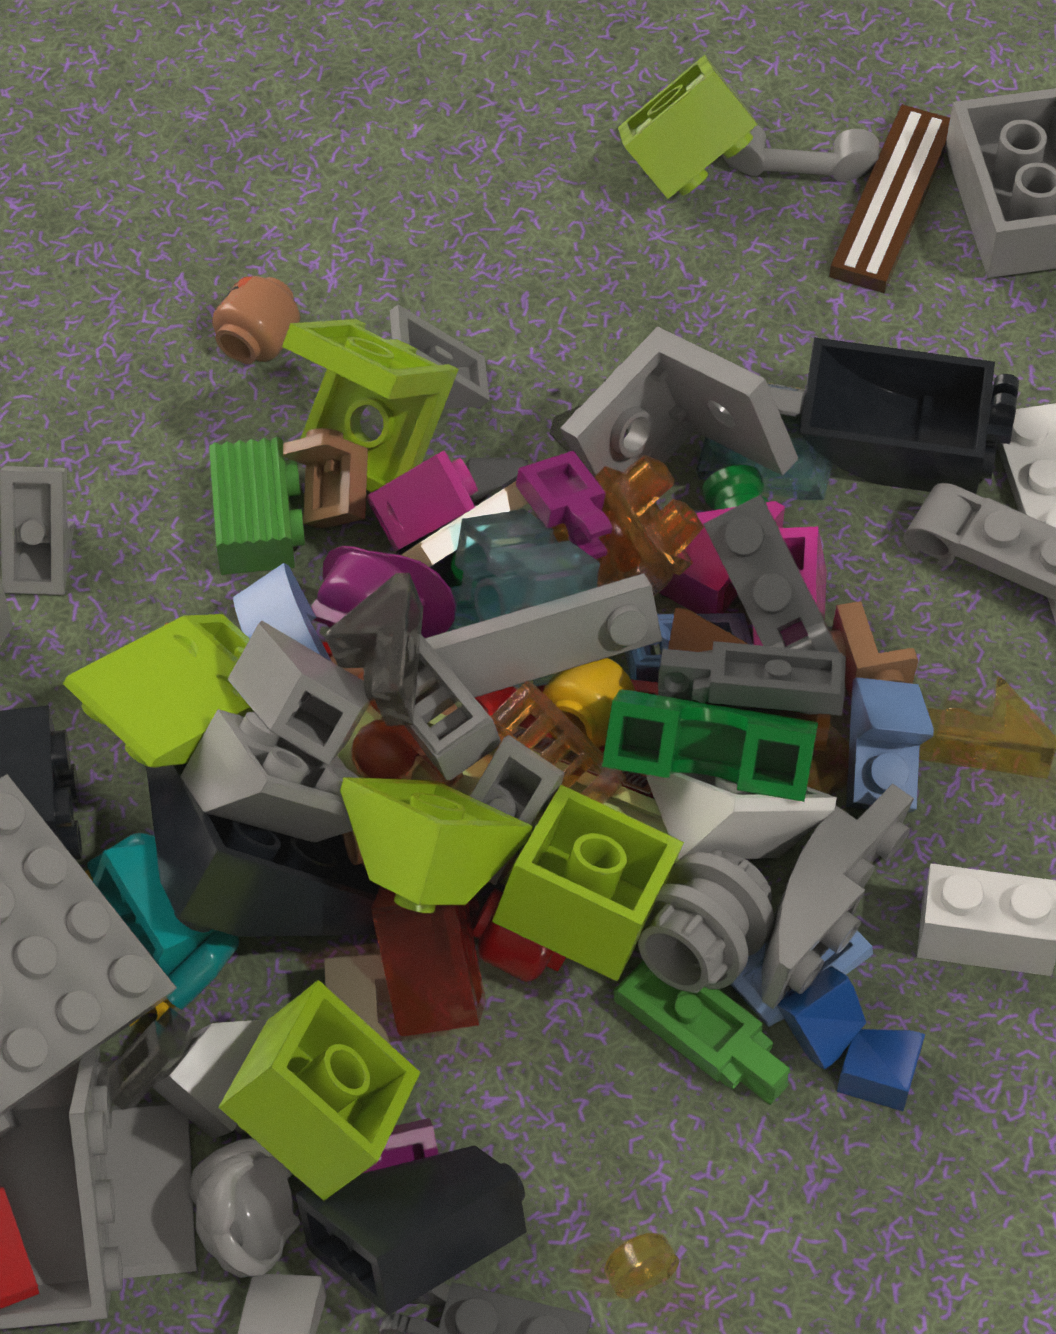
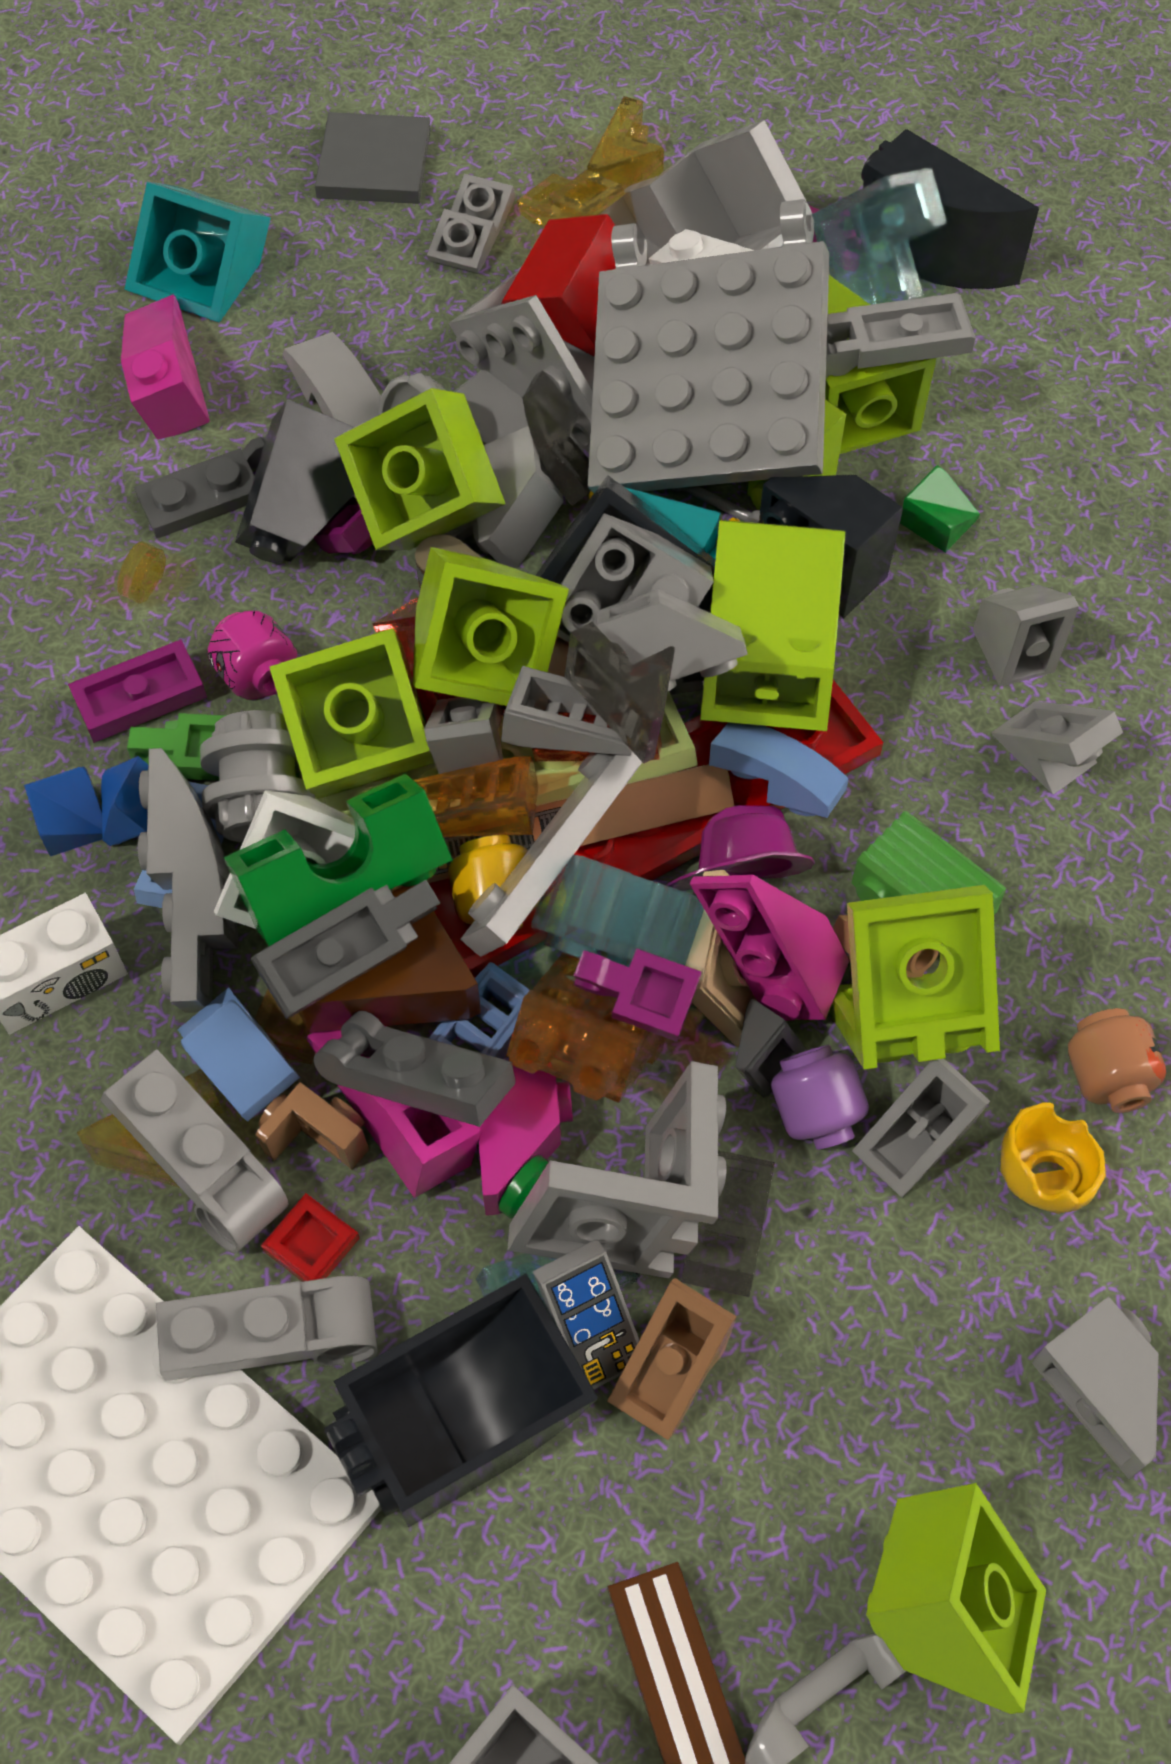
camera: 140 degrees right, 5 degrees up
none -> magenta plate [68,639,207,743]
none -> light grey plate [100,1049,289,1254]
none -> dark pink head [208,611,297,700]
none -> red tile [261,1193,360,1282]
none -> medium nougat slope [607,1278,737,1440]
none -> medium lavender head [771,1045,869,1150]
none -> yellow hair [1000,1102,1106,1214]
none -> light grey slope [1032,1296,1159,1479]

